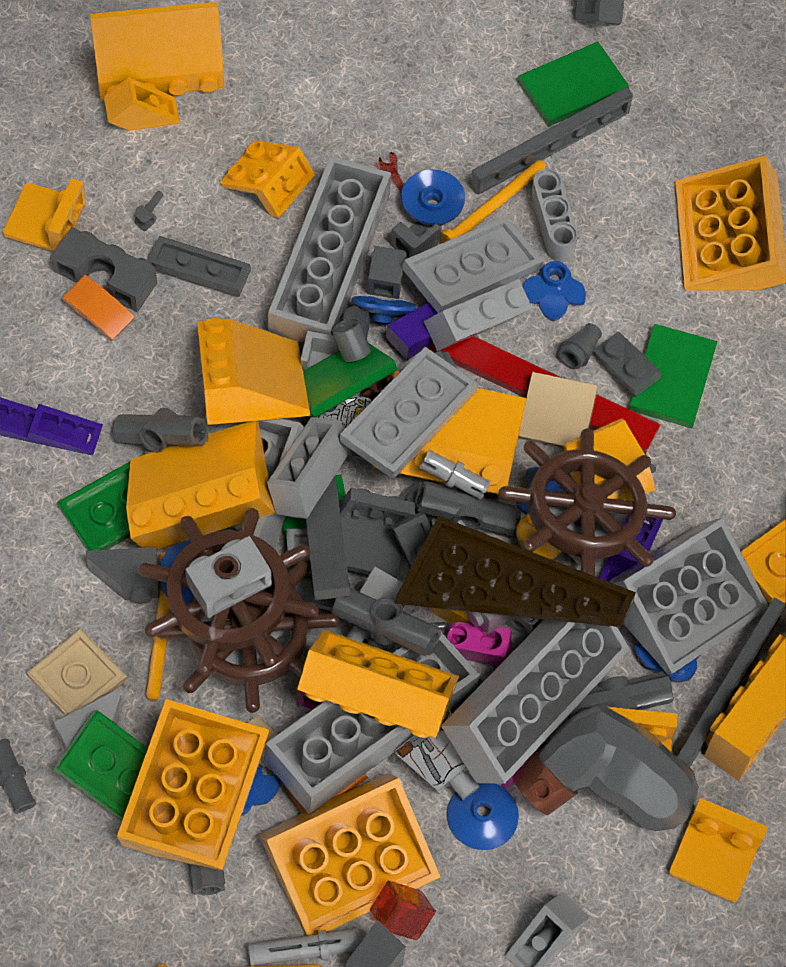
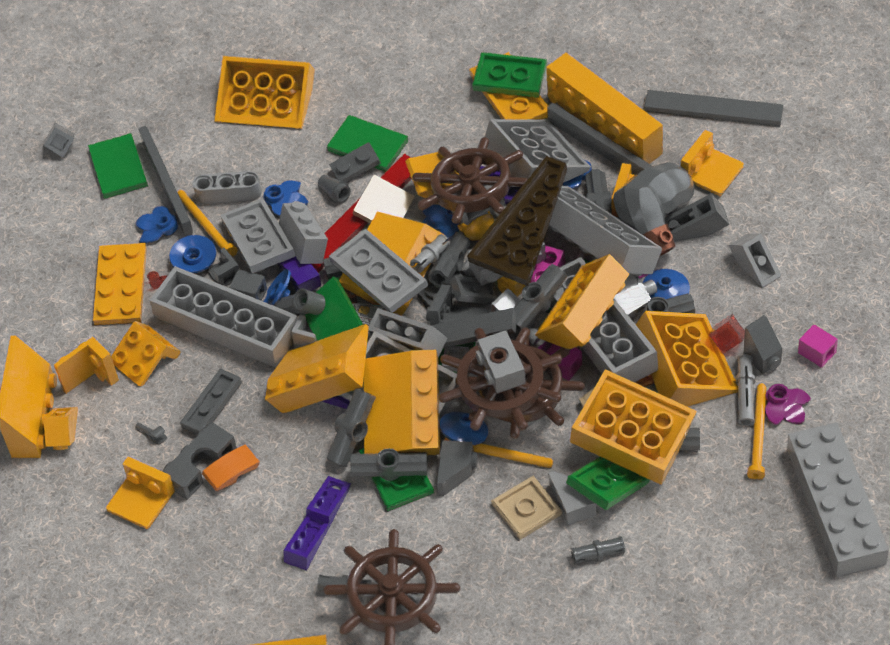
camera: 70 degrees left, 10 degrees down
none -> light orange bracket [54,337,119,394]
none -> light orange plate [93,243,147,325]
none -> blue plate [135,206,178,244]
none -> dark grey piece [350,448,428,481]
none -> dark grey piece [647,293,695,314]
none -> dark grey slope [665,194,729,242]

